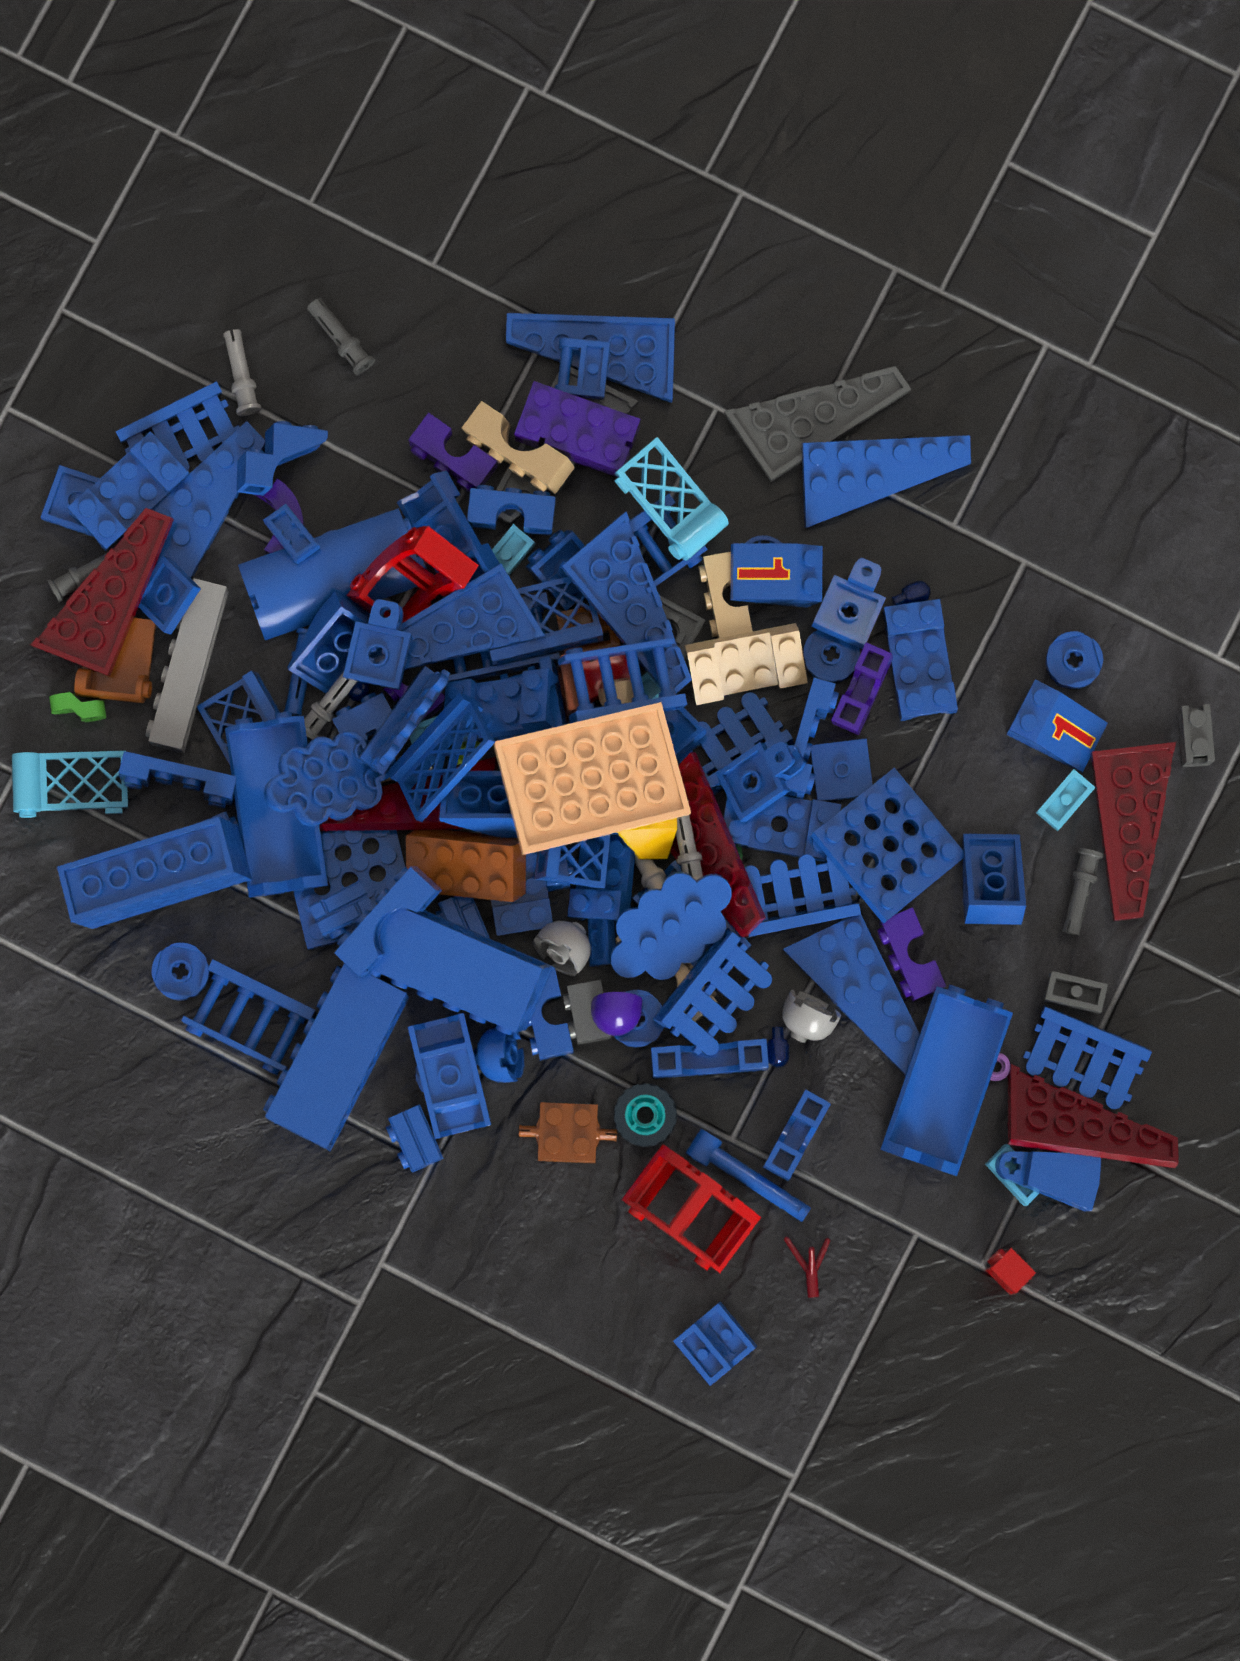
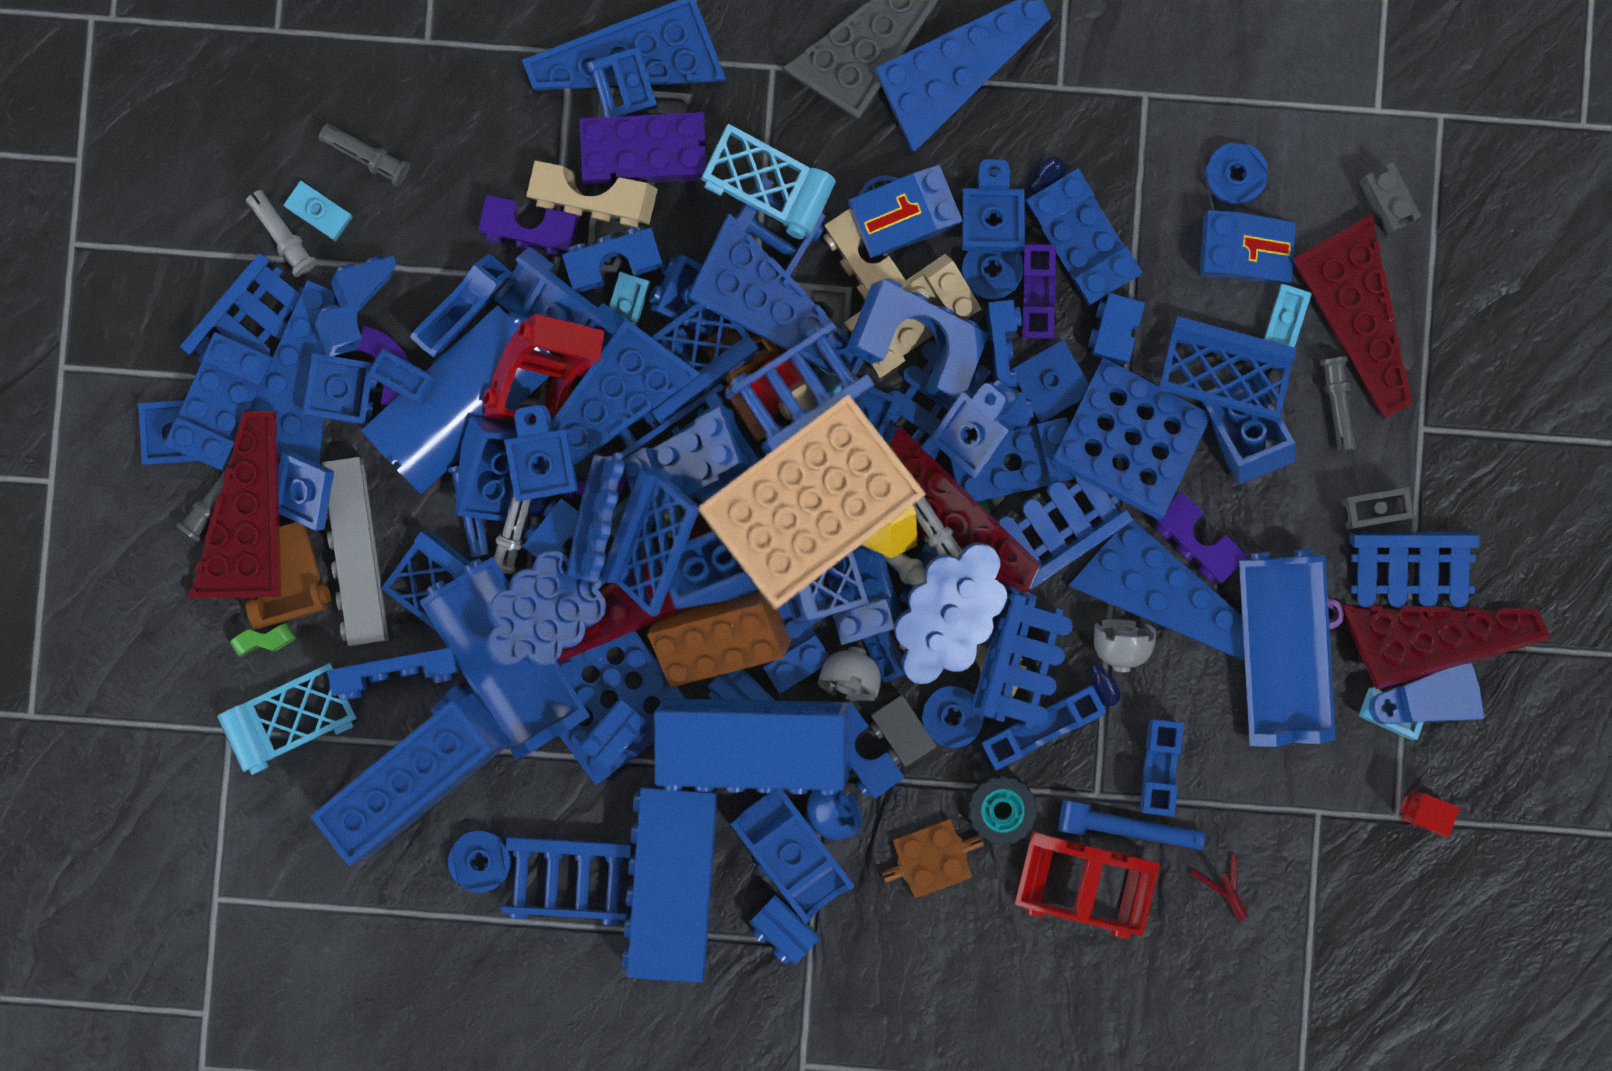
camera: 15 degrees left, 5 degrees up
blue arch [335,866,442,977] -> none
dark purple helmet [591,992,643,1036] -> none
blue slope [673,1301,757,1386] -> none
none -> medium azure plate [283,181,353,241]
none -> blue plate [302,353,377,425]
none -> blue arch [410,253,512,357]
none -> arch [845,278,989,404]
none -> blue brick [1088,293,1145,365]
none -> blue fence [1159,316,1297,421]

